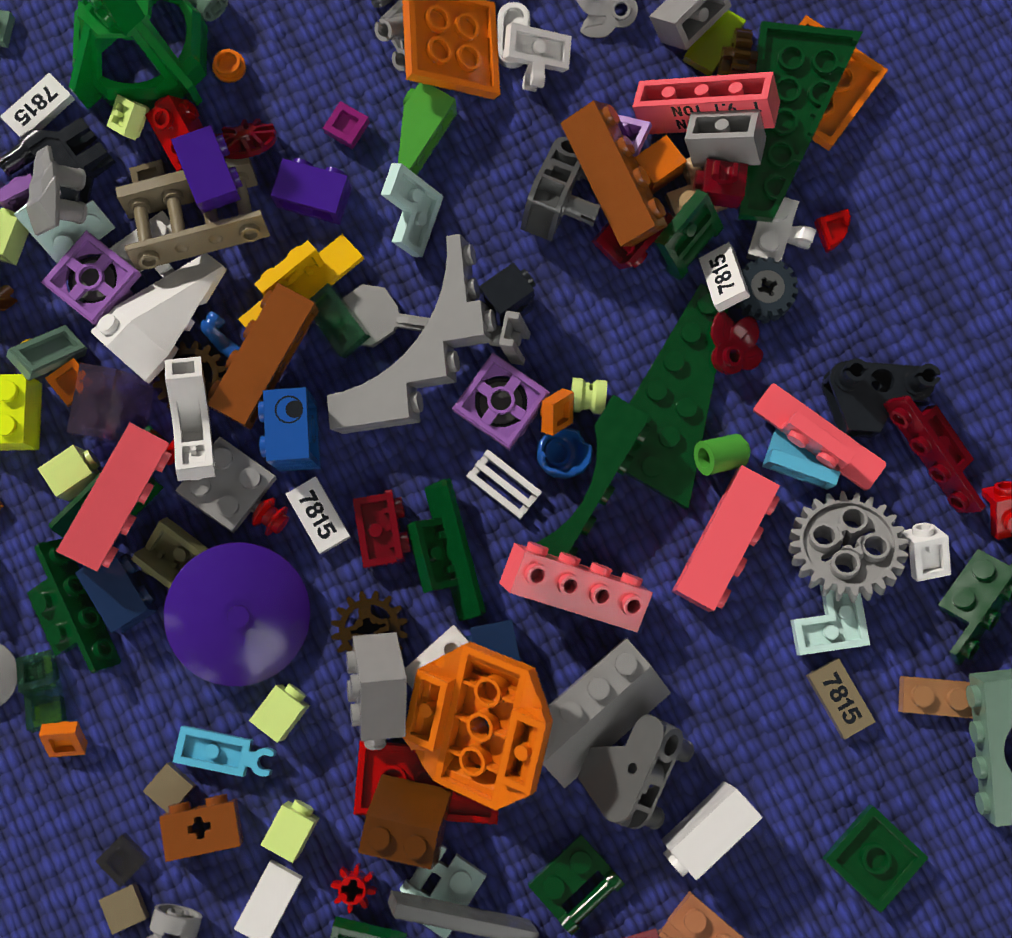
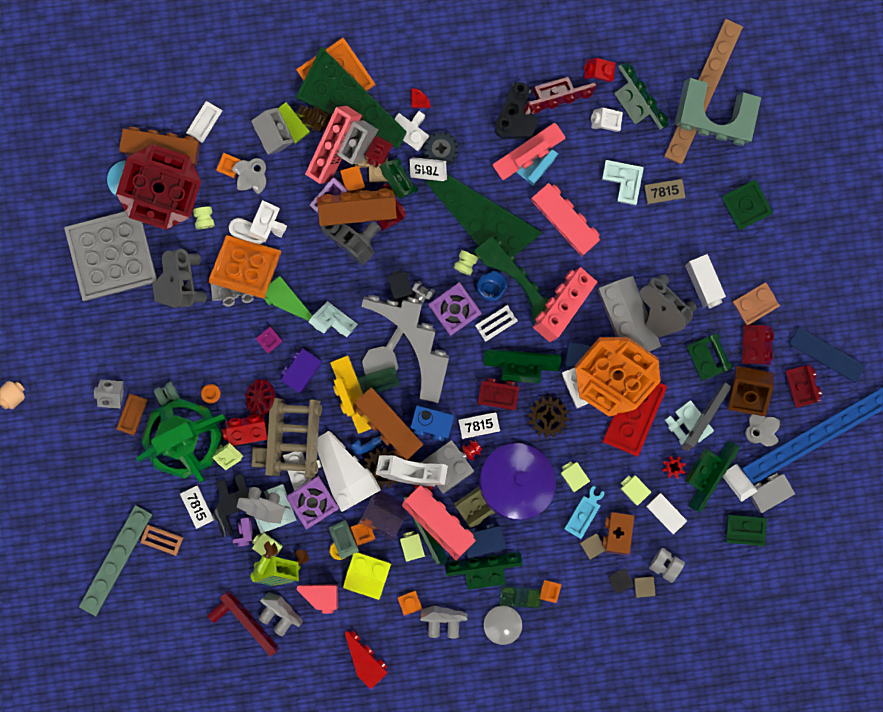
camera: 75 degrees left, 5 degrees up
dark purple brick [171,125,243,214] -> none
light grey brick [346,632,407,750] -> none
reddish brown slope [358,774,453,870] -> none
orange plate [540,388,574,436] -> none
bright green brick [694,434,751,476] -> none
dark red plate [710,311,764,375] -> none
light grey gear [788,491,908,603] -> none

